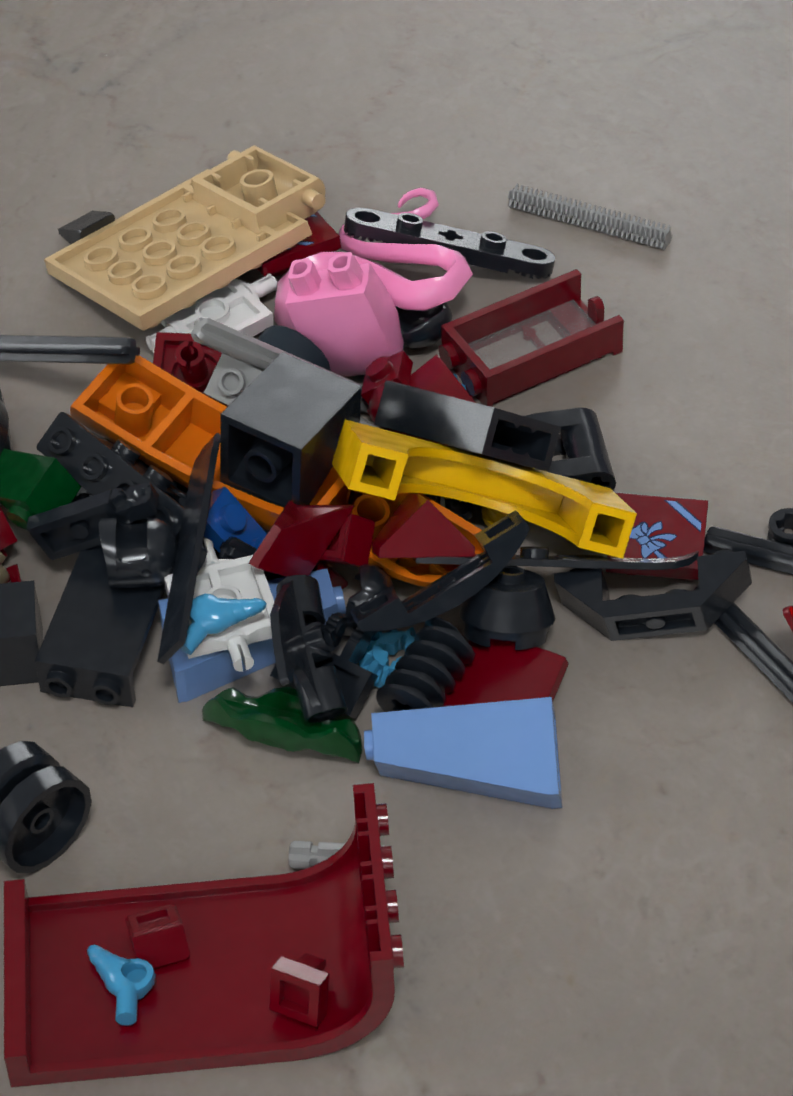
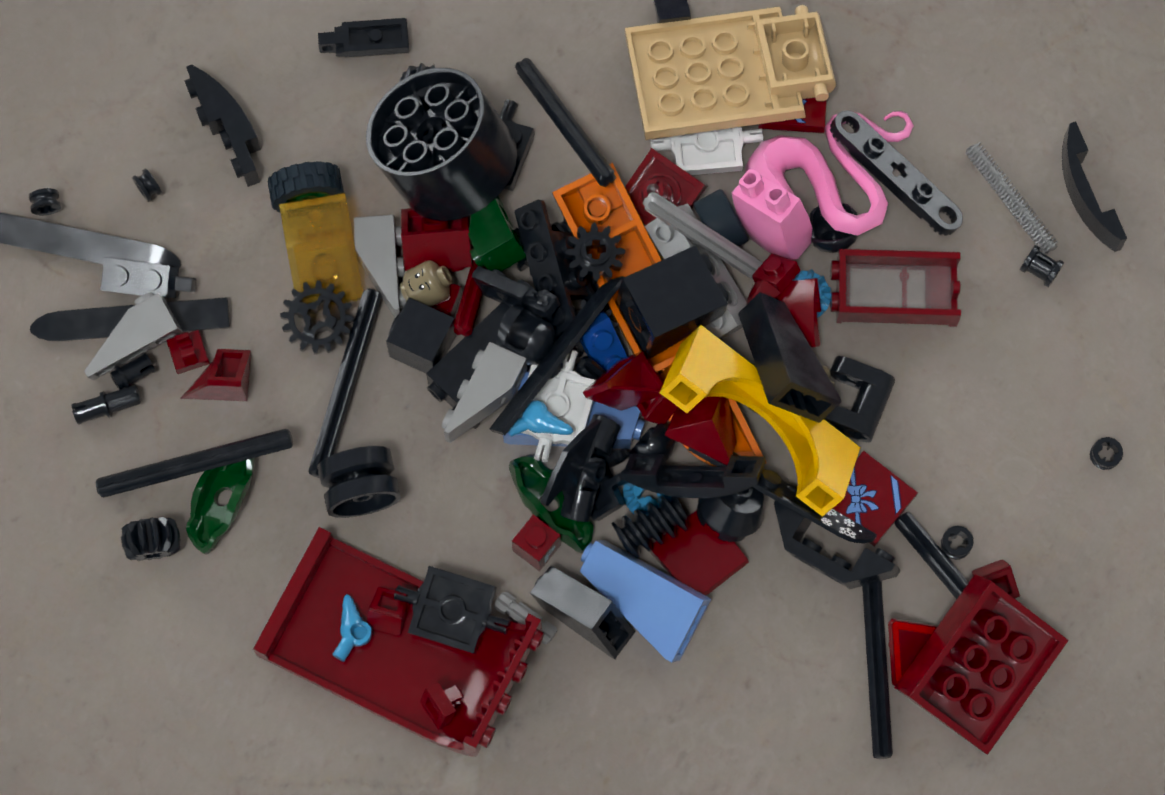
camera: 30 degrees right, 25 degrees up
none -> black plate [394,566,511,654]
none -> light grey slope [442,342,528,443]
none -> dark red axle [453,260,487,337]
none -> dark red brick [512,515,561,572]
none -> slope [530,565,635,659]
none -> black gear [564,223,625,285]
none -> black bush [1020,245,1064,288]
none -> black slope [1062,121,1127,252]

